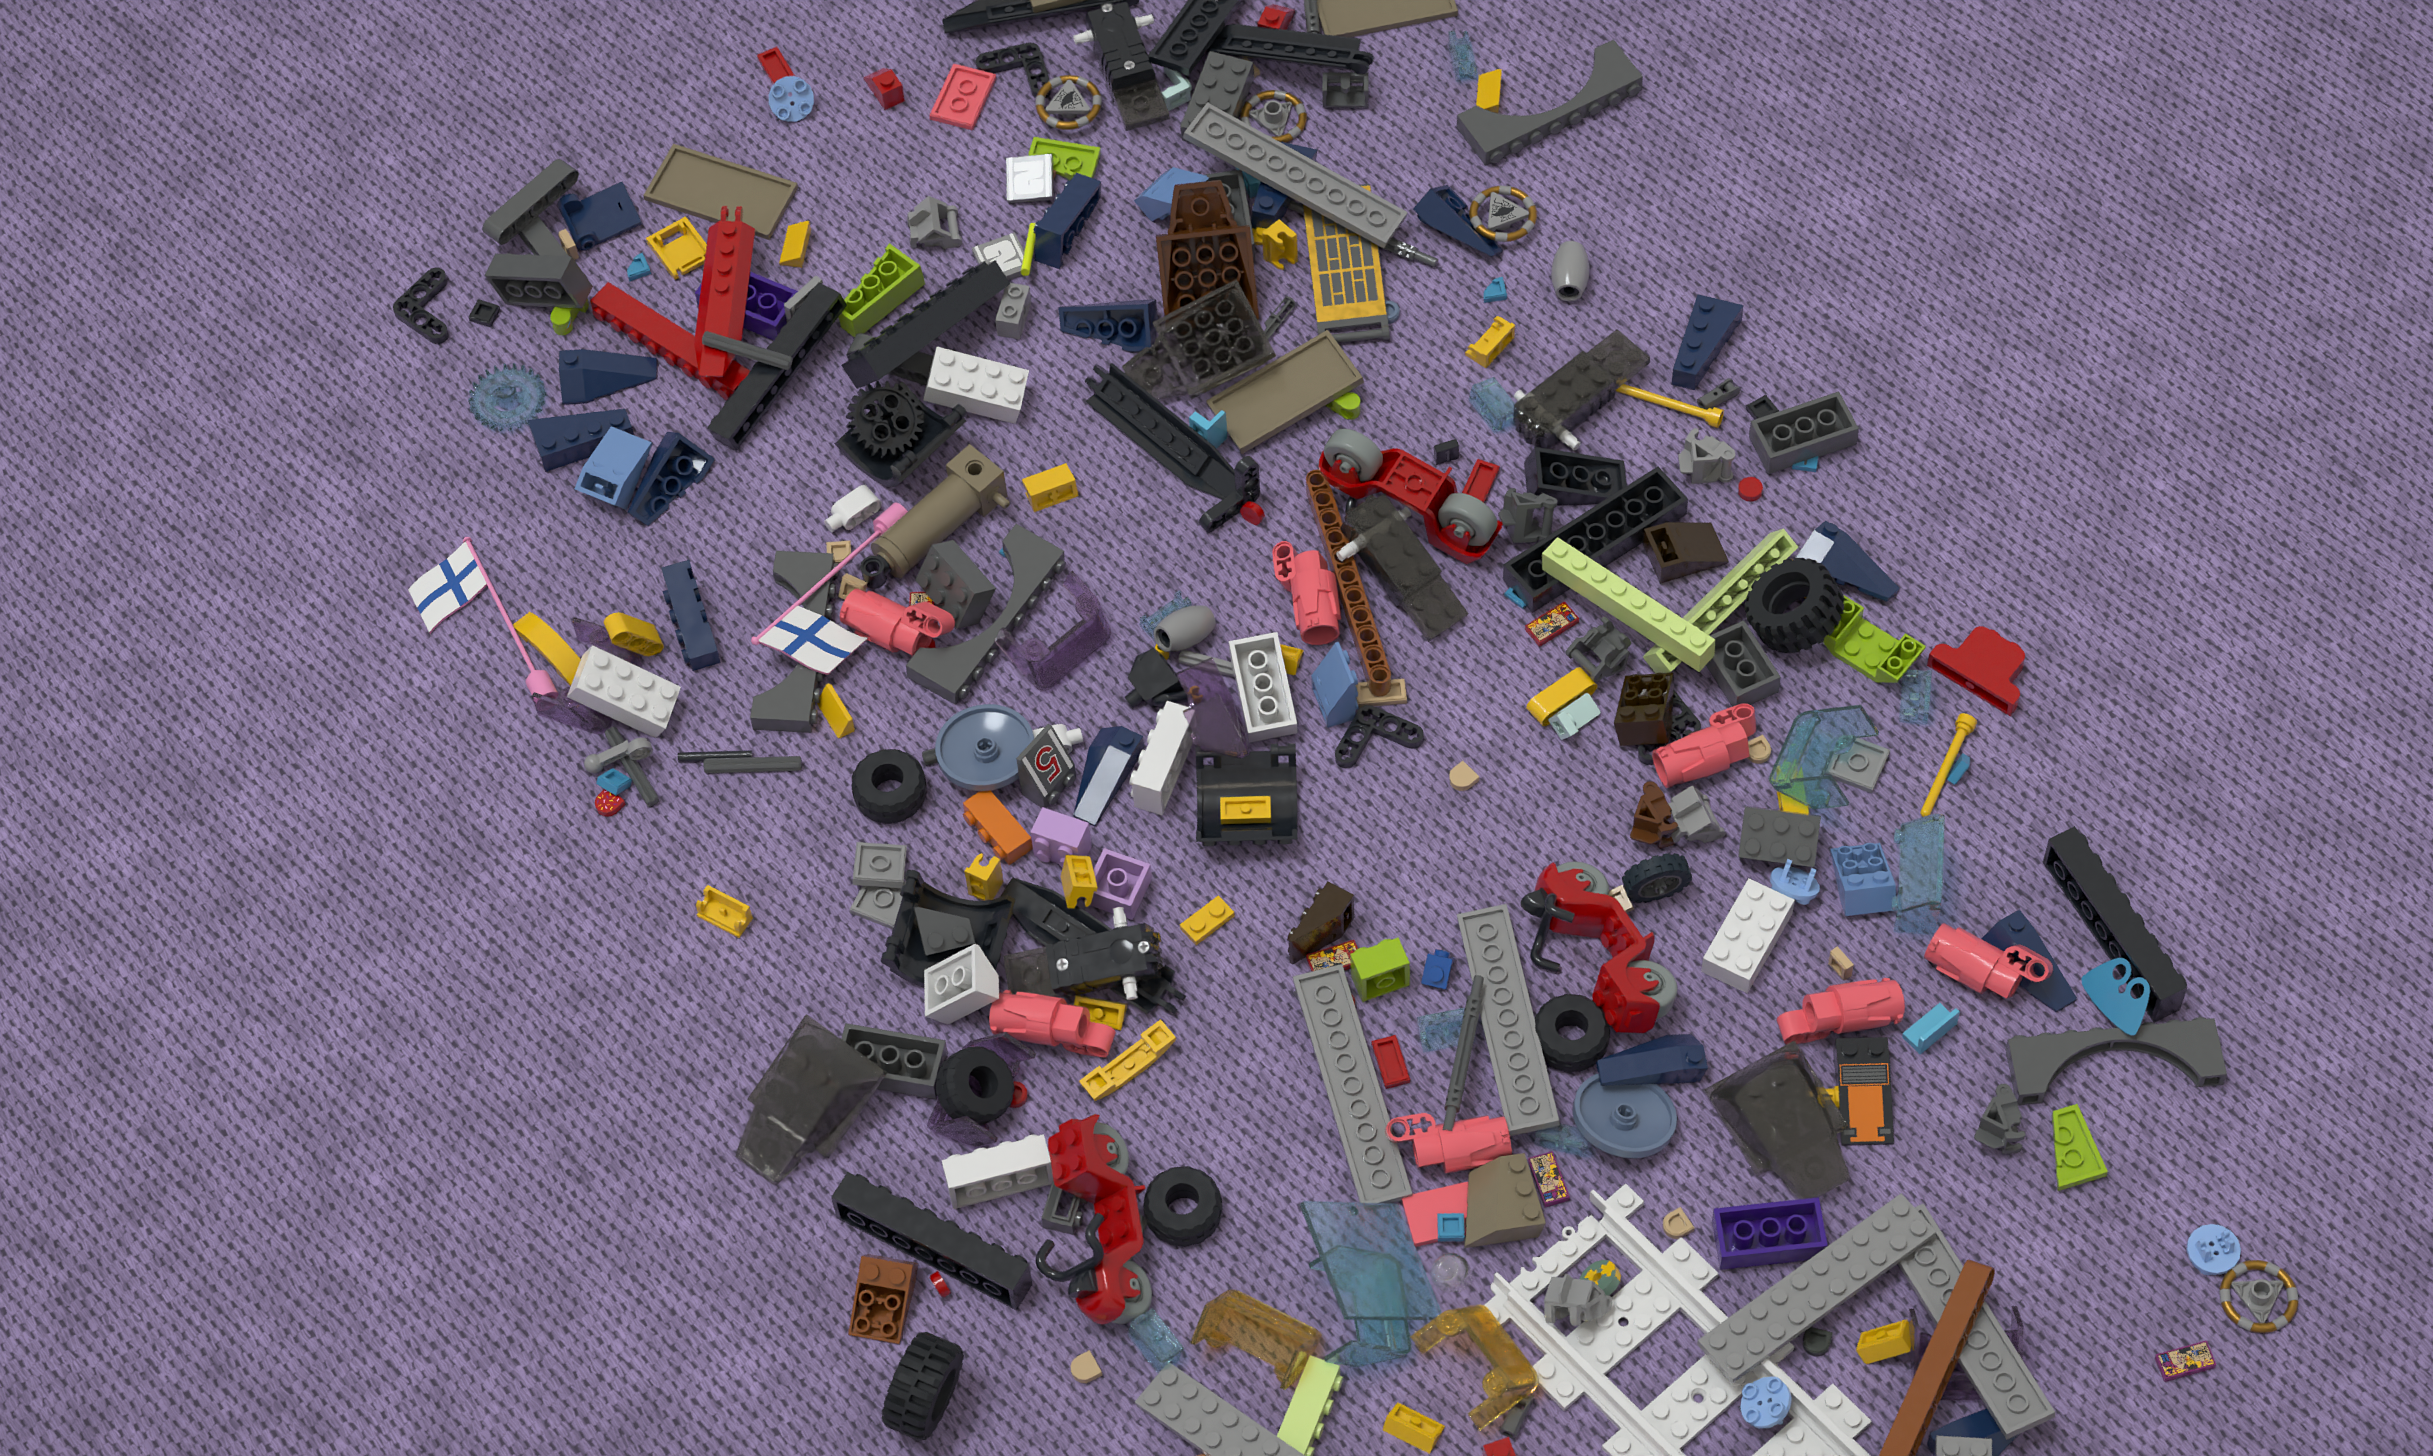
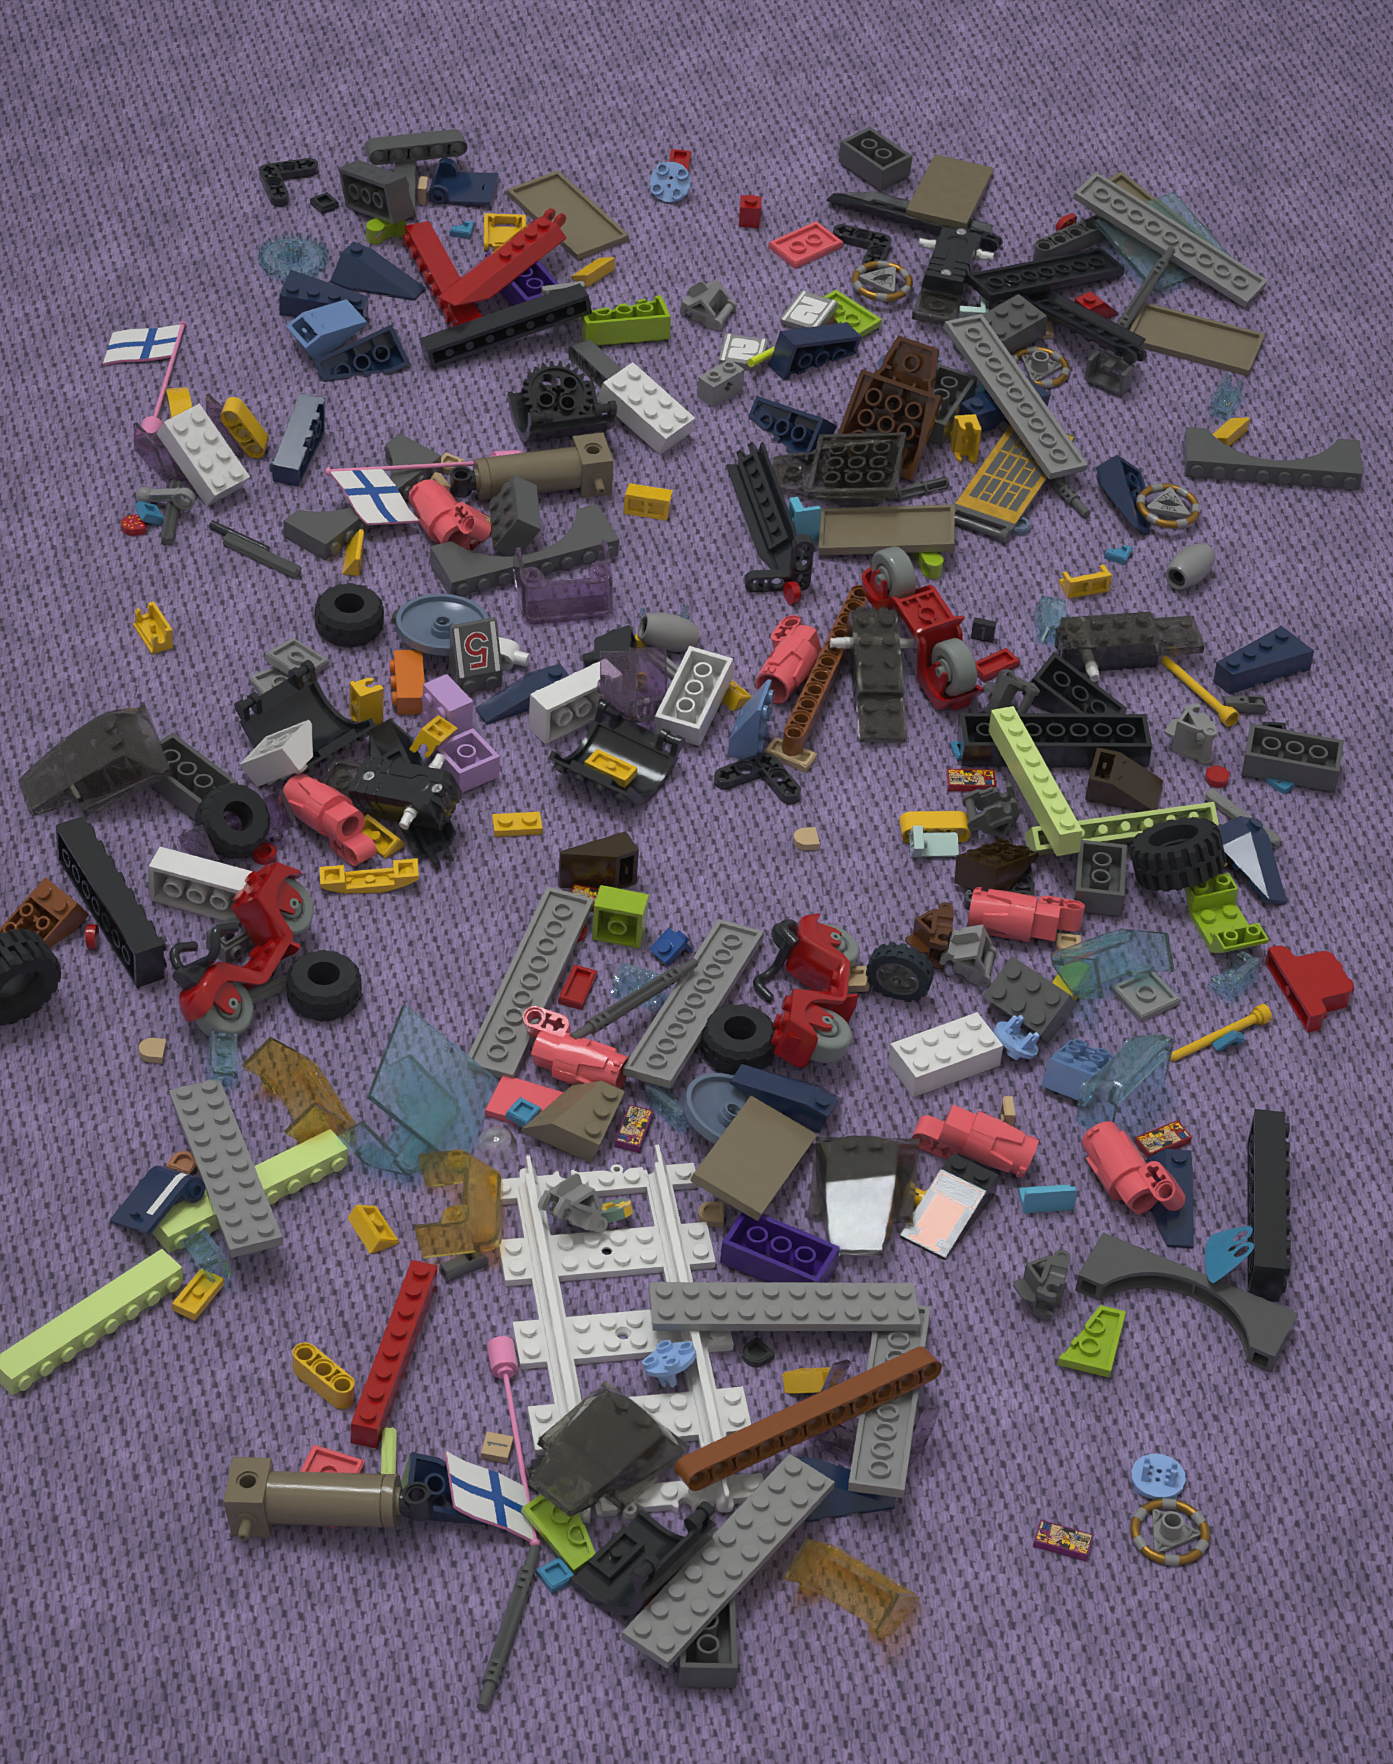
camera: 25 degrees right, 15 degrees down
dark grey axle [702,331,792,370] -> none
white piece [824,485,882,532] -> none
black brick [841,260,1010,389] -> none
dark grey wing [914,906,975,955] -> none
none -> dark tan tile [690,1096,817,1221]
none -> tile [1135,1120,1192,1158]
none -> light grey axle [1204,788,1281,848]

